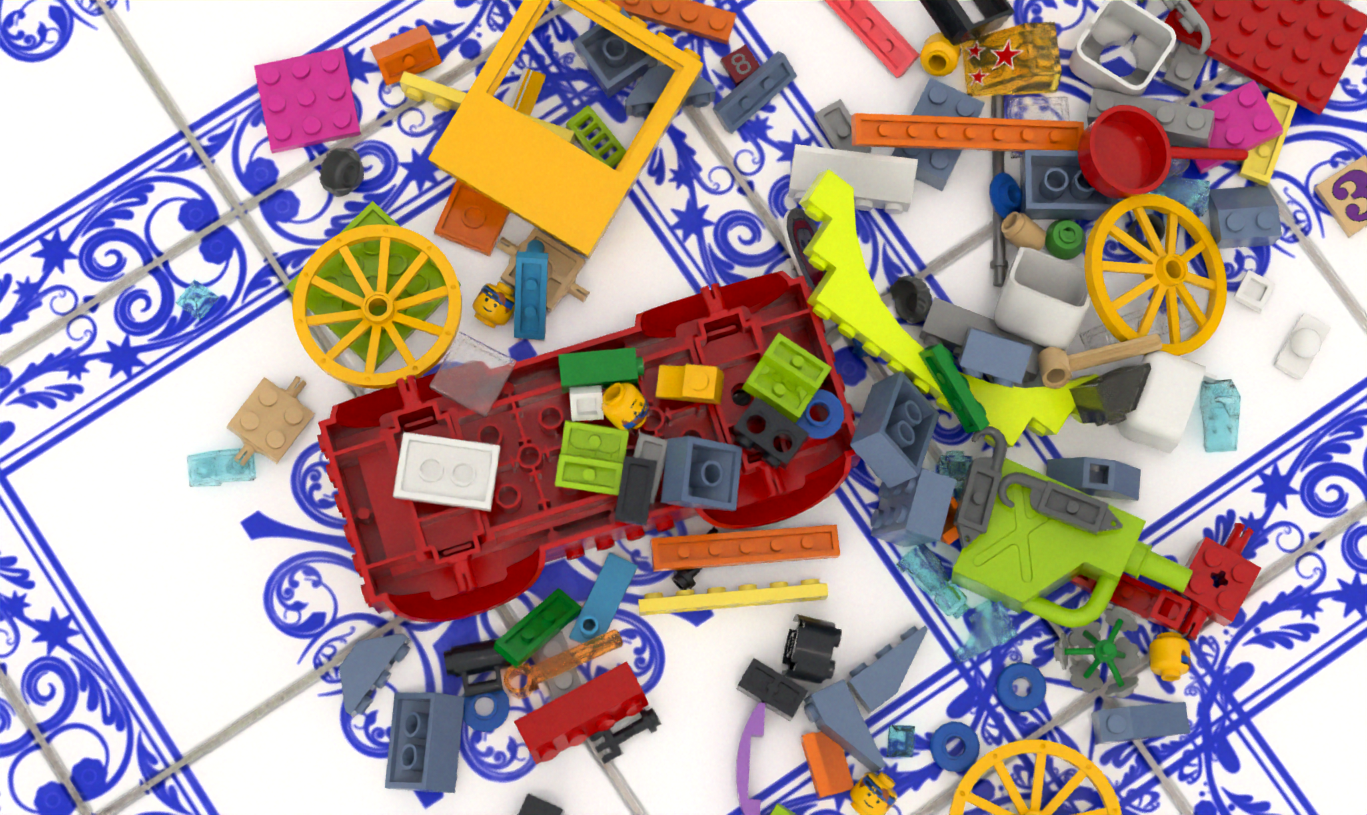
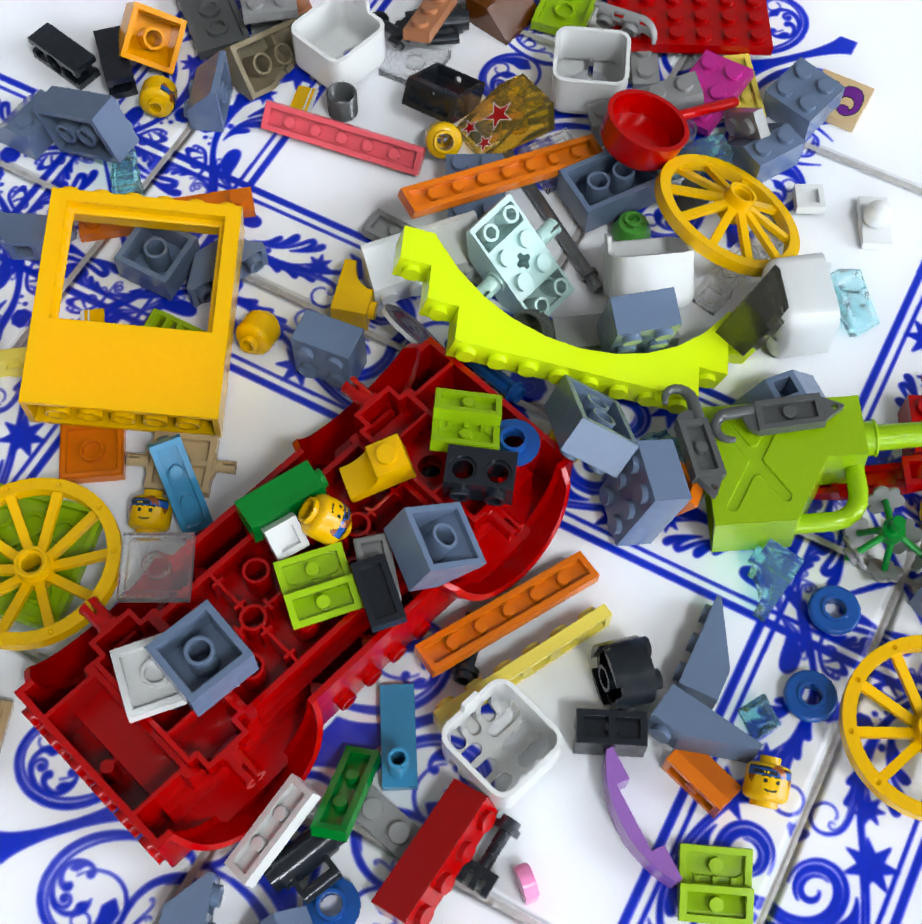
camera: 25 degrees left, 15 degrees down
clear orange axle [504,629,623,699] -> none
sand blue plate [712,51,797,134] -> none
dark red tile [720,44,760,87] -> none
clear light blue piece [896,544,970,620] -> none
green plate [918,343,990,433] -> none
blue piece [989,172,1022,219] -> none
tan brick [1001,211,1046,251] -> none
tan axle [1037,334,1162,389] -> none
none -> sand blue brick [145,600,259,717]
none -> white piece [224,773,321,888]
none -> yellow head [235,310,281,355]
none -> sand blue brick [290,309,367,389]
none -> yellow arch [330,259,378,331]
none -> white piece [441,679,563,810]
none -> light aqua slope [466,193,575,316]
none -> bright pink tile [512,862,539,906]
none -> light grey plate [723,107,771,140]
none -> sand blue brick [763,57,845,141]

